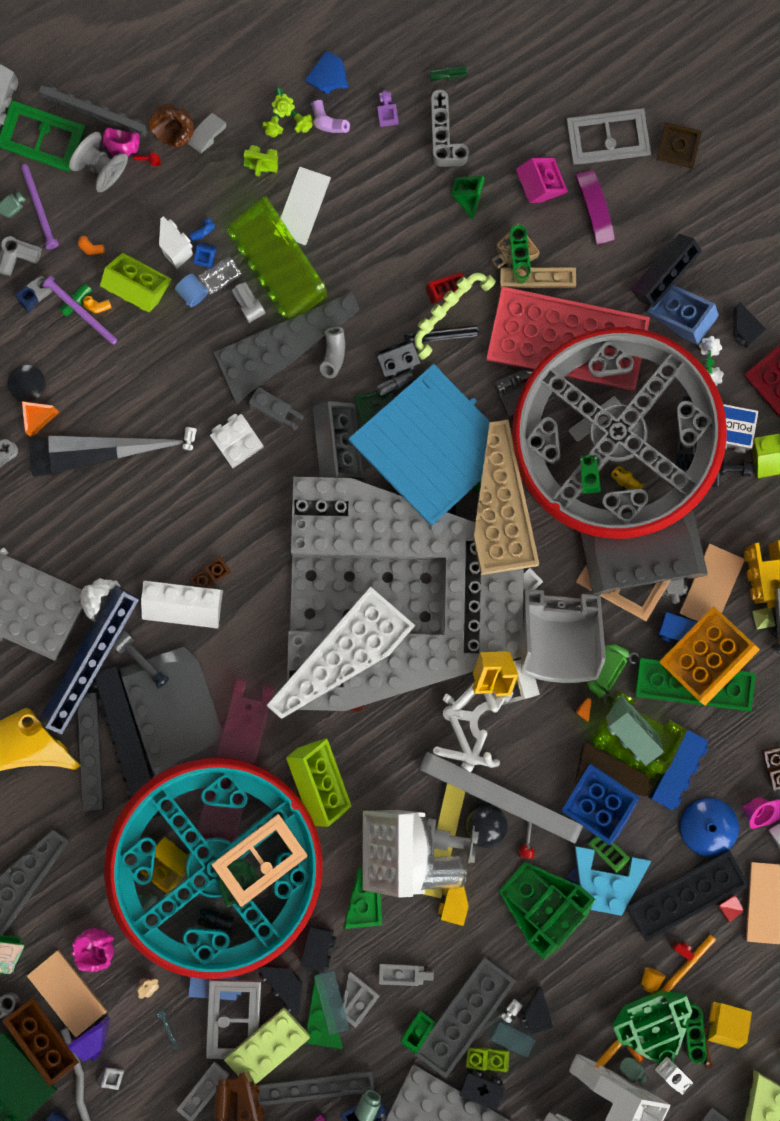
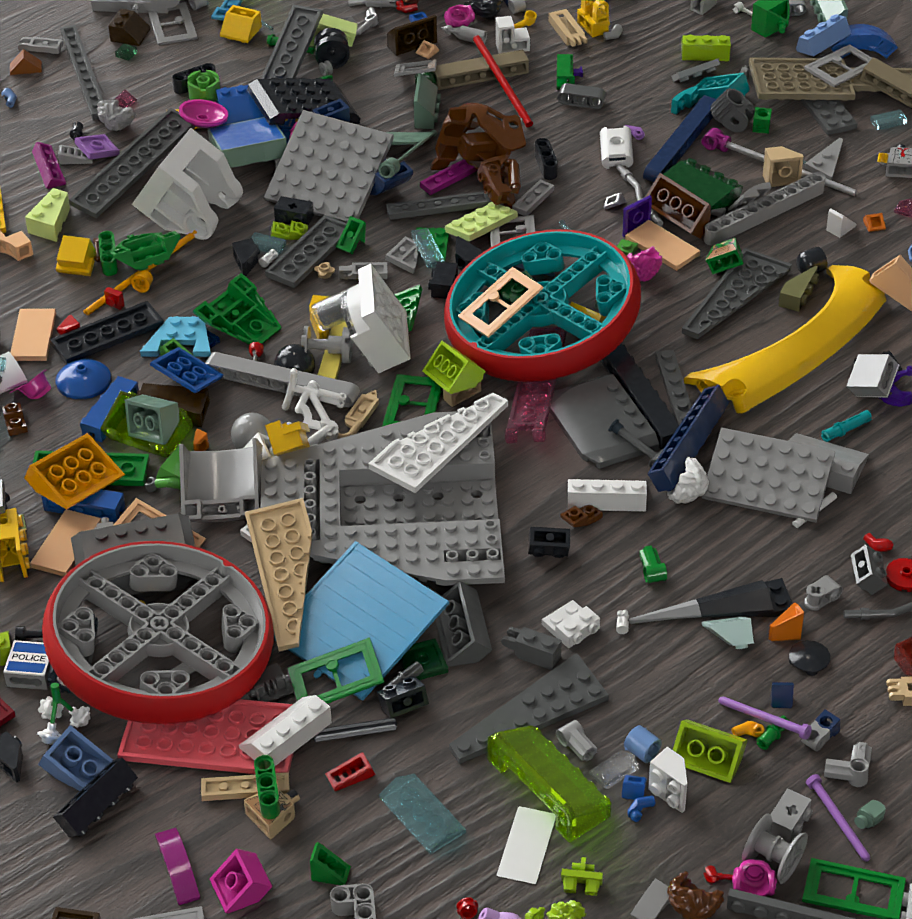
camera: 175 degrees right, 40 degrees down
orange arm [78,236,105,255] -> none
light grey cylinder [320,326,345,378] -> none
yellowish green bar [414,273,496,360] -> none
green leg [581,454,601,494] -> none
sand green arm [620,1057,649,1086] -> none
white leg [655,1057,693,1095] -> none
none -> light grey piece [231,413,270,449]
none -> white slope [239,695,332,766]
none -> green door [288,637,384,704]
none -> tan plate [314,262,335,279]
none -> tan plate [337,390,379,439]
none -> clear light blue slope [379,774,466,854]
none -> green door [382,374,442,427]
none -> red plate [456,897,478,919]
none -> black brick [528,527,570,558]
none -> bright green plate [617,239,638,256]
none -> green piece [639,545,667,583]
none -> light aqua slope [702,616,754,649]
none -> dark blue slope [770,682,794,708]
none -> light grey brick [770,788,813,843]

